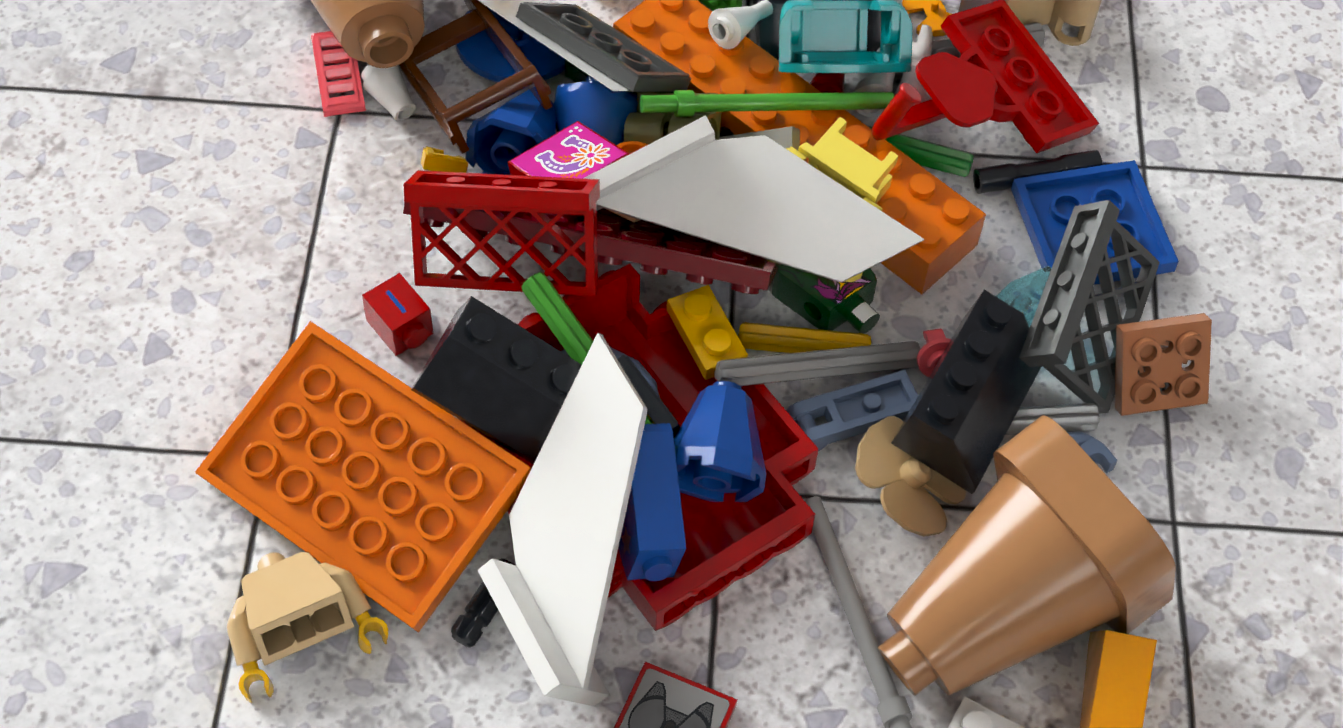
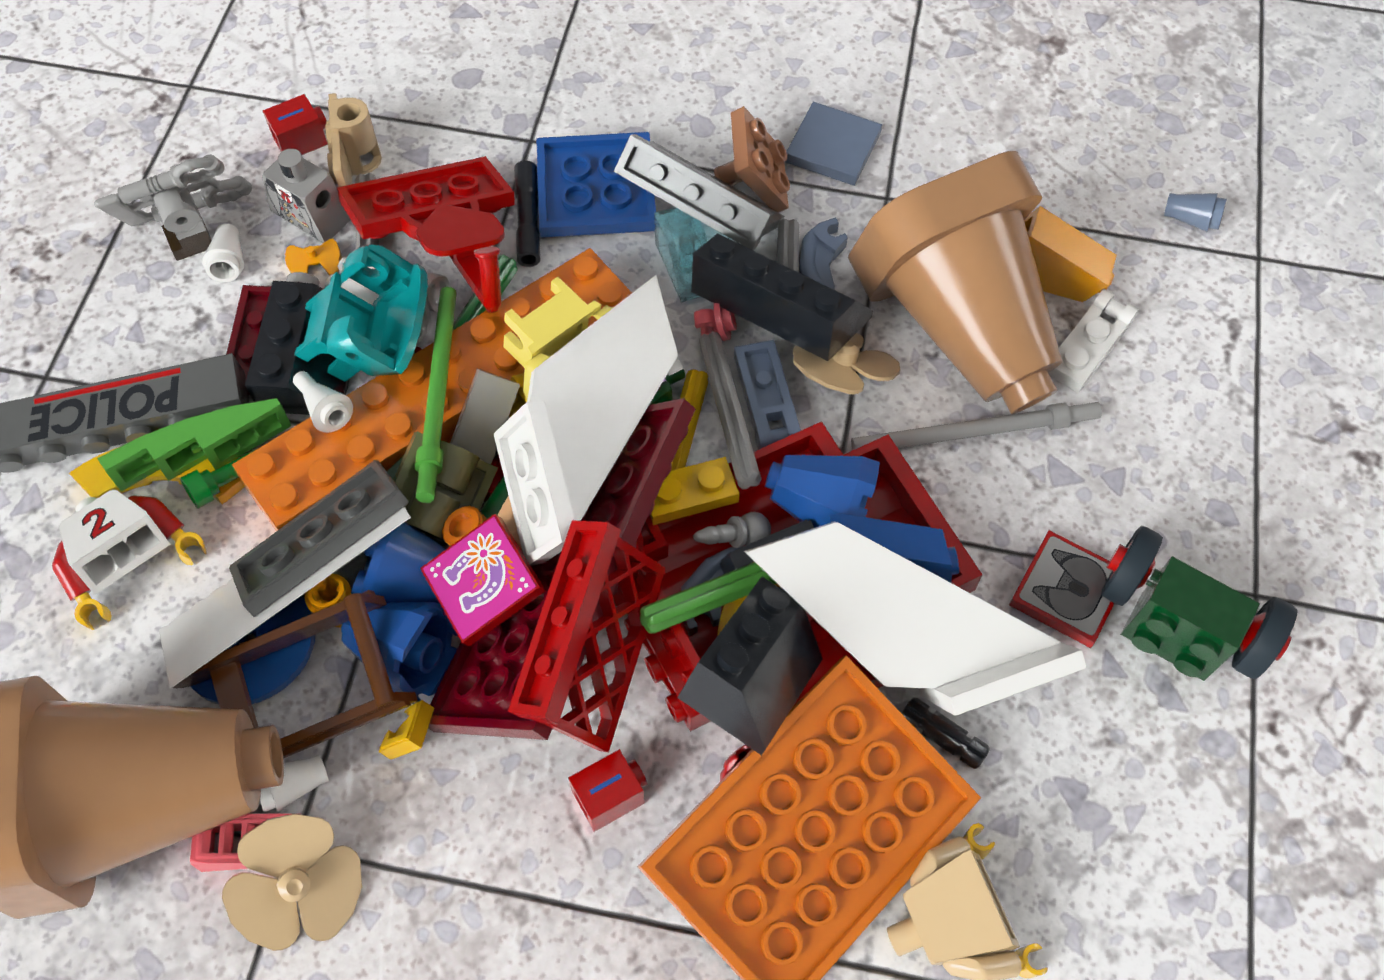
camera: 80 degrees left, 5 degrees up
none -> tan piece [222,813,362,951]
none -> light orange cone [305,574,351,628]
none -> light grey bar [693,512,771,548]
none -> sand blue tile [785,101,882,186]

